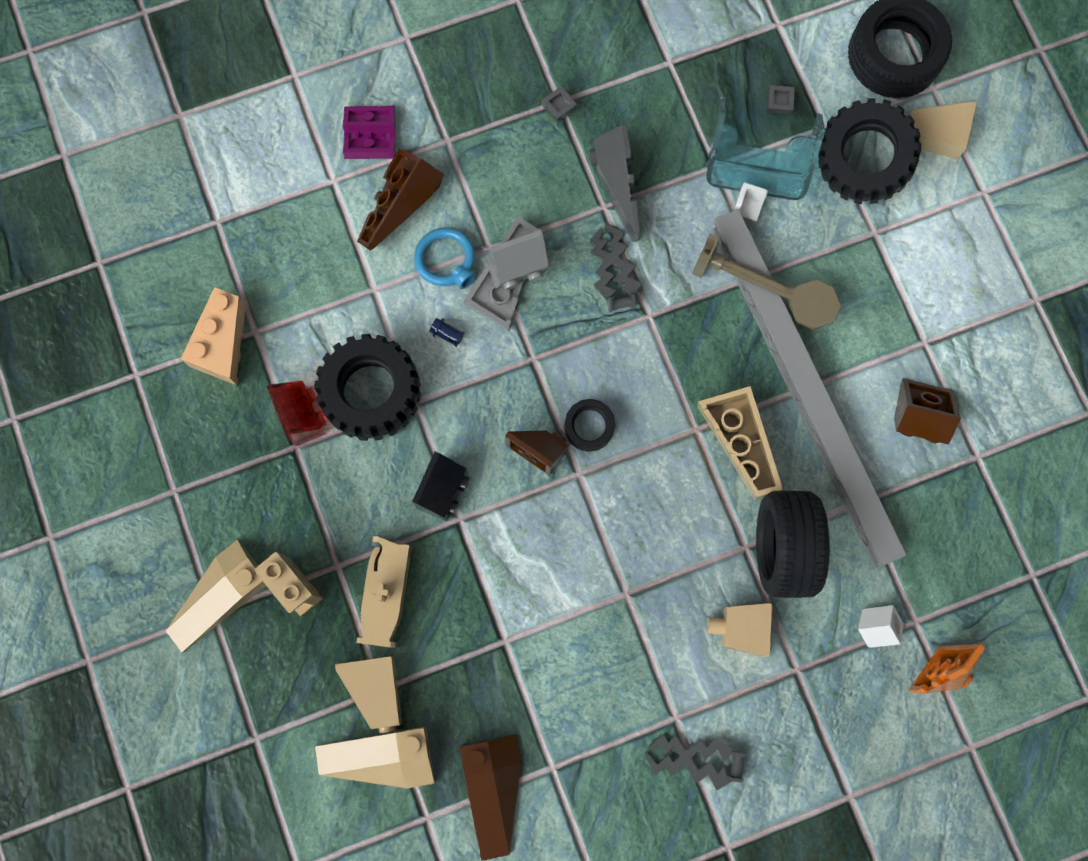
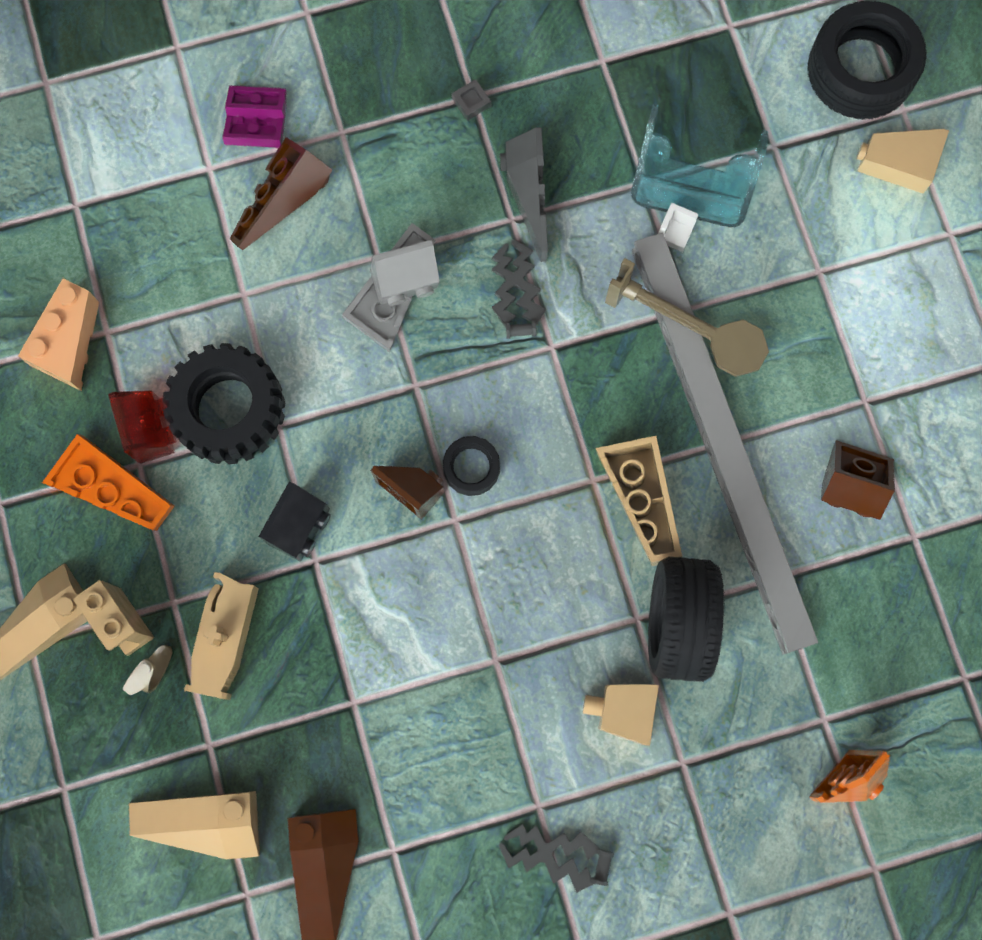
camera: 10 degrees right, 0 degrees up
tan slope [335,656,402,733] -> none
dark azure piece [414,228,476,289] -> none
dark blue pin [429,318,465,347] -> none
flat silver plate [767,85,795,115] -> none
black tyre [818,98,922,204] -> none
white panel [858,605,904,648] -> none
none -> orange wing [42,434,175,531]
none -> dark tan helmet [123,645,173,695]

